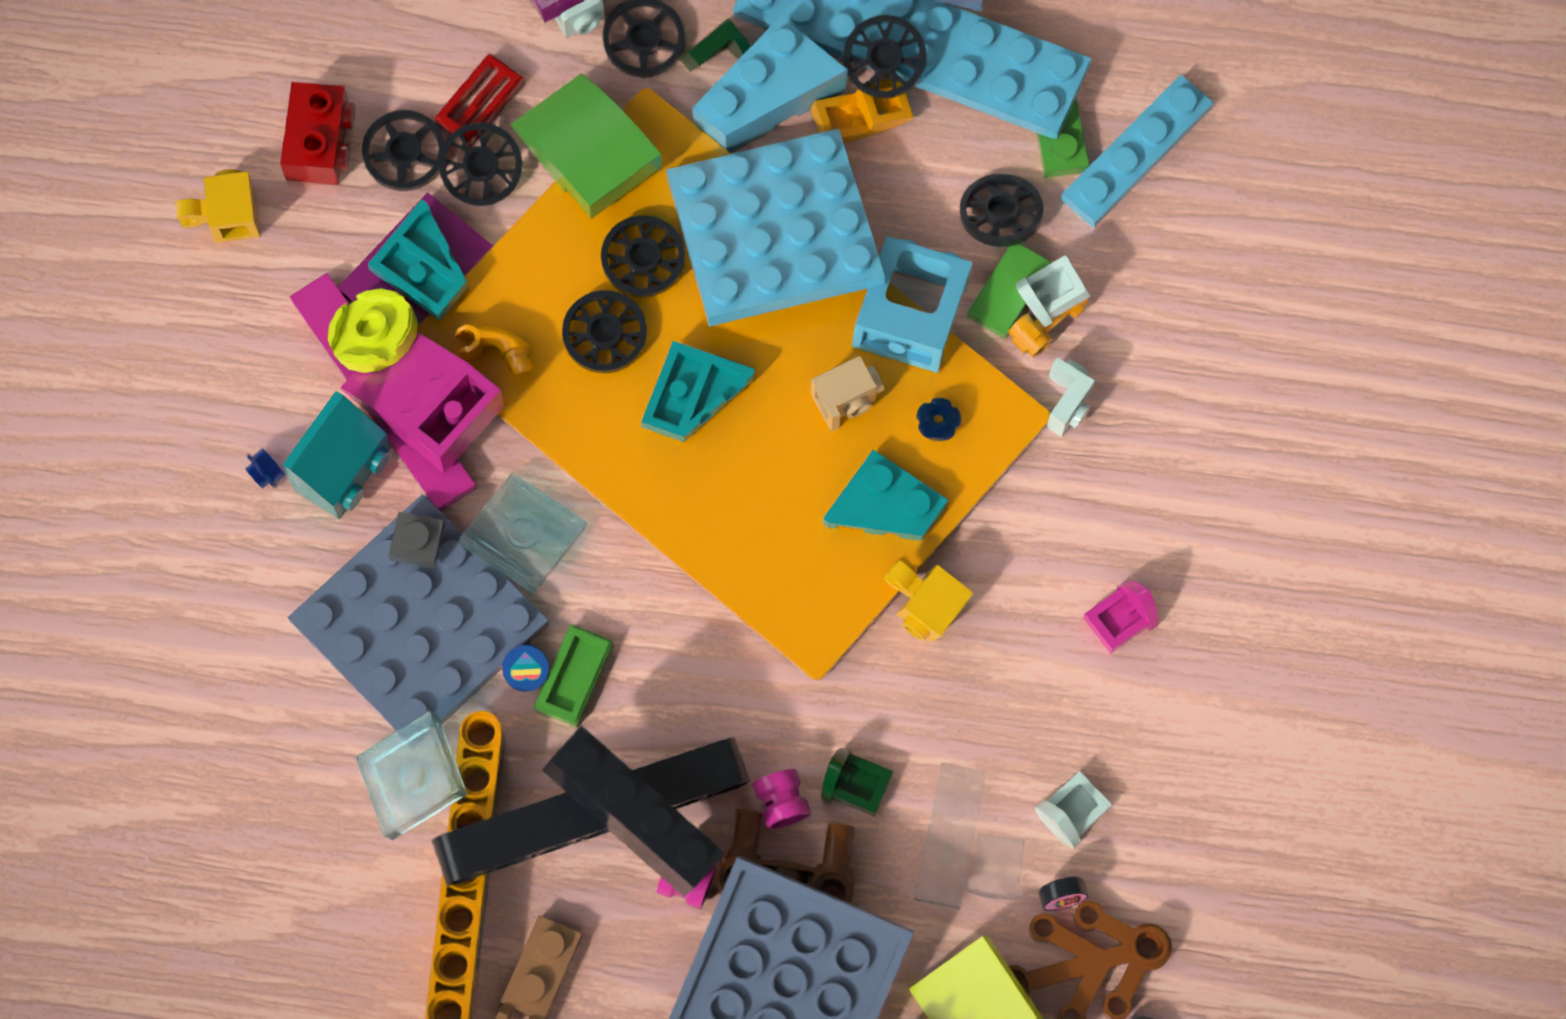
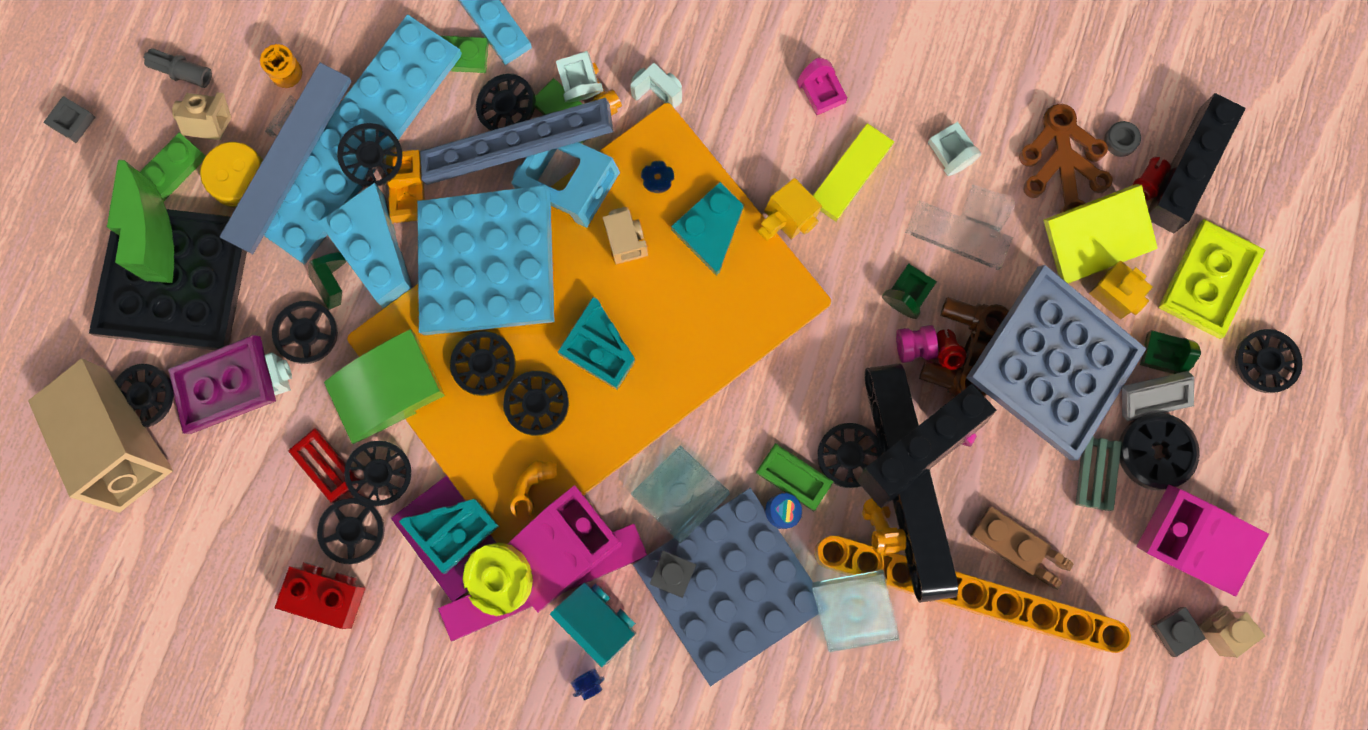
camera: 75 degrees left, 5 degrees up
yellow brick [175,169,260,243] -> none
black tile [1038,876,1088,911] -> none
none -> sand blue tile [420,97,613,185]
none -> neon yellow tile [813,123,895,222]
none -> black wheel [817,423,882,488]
none -> light orange bar [862,498,906,554]
none -> red pin [936,329,966,370]

